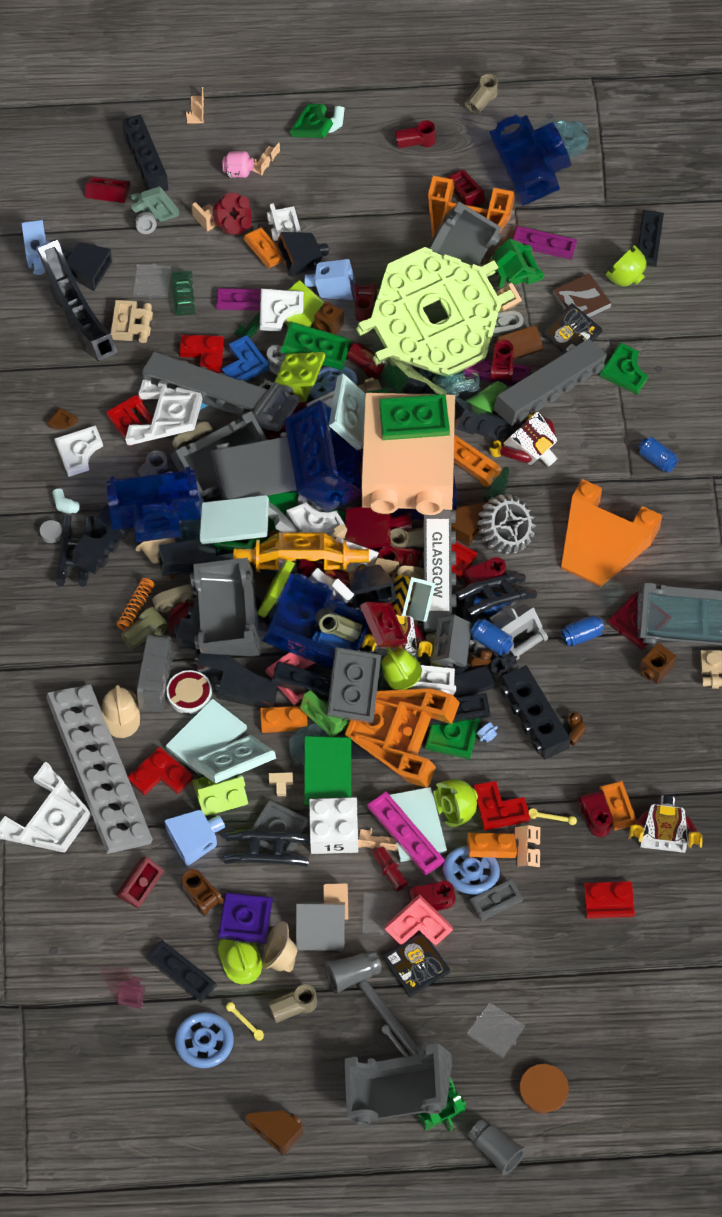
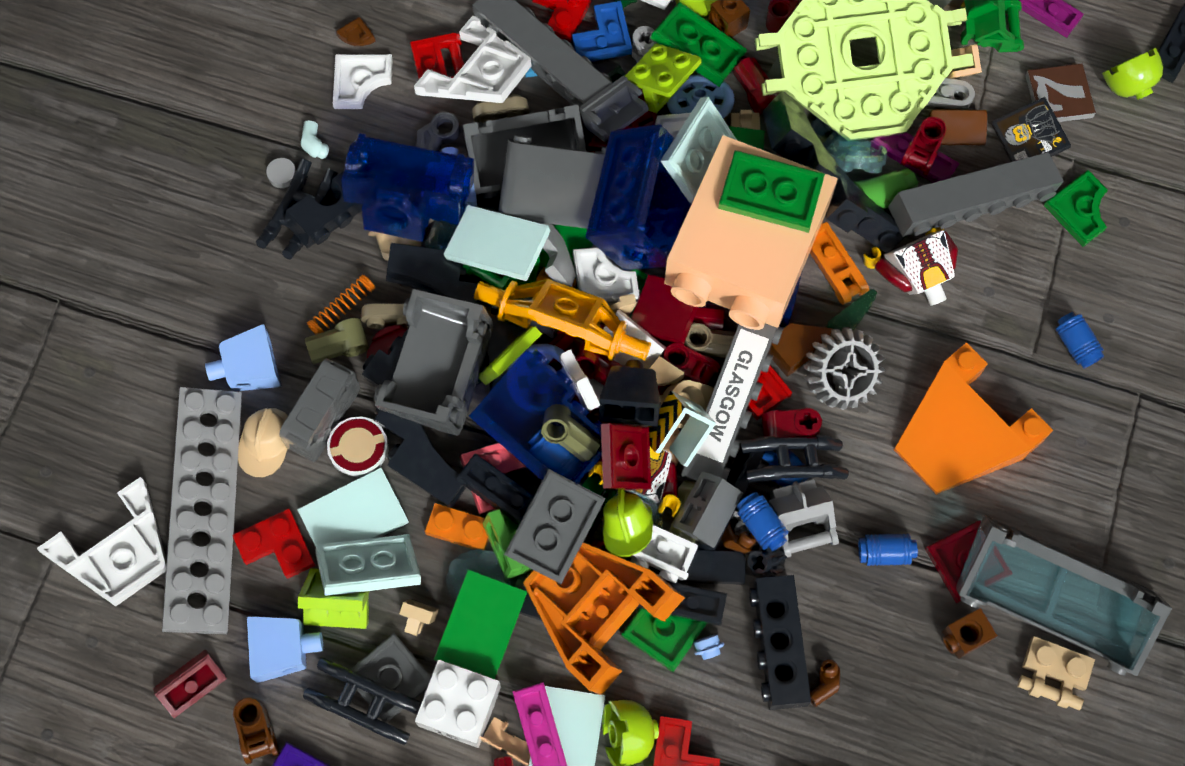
camera: 20 degrees right, 10 degrees up
none -> light blue torso [205,325,281,391]

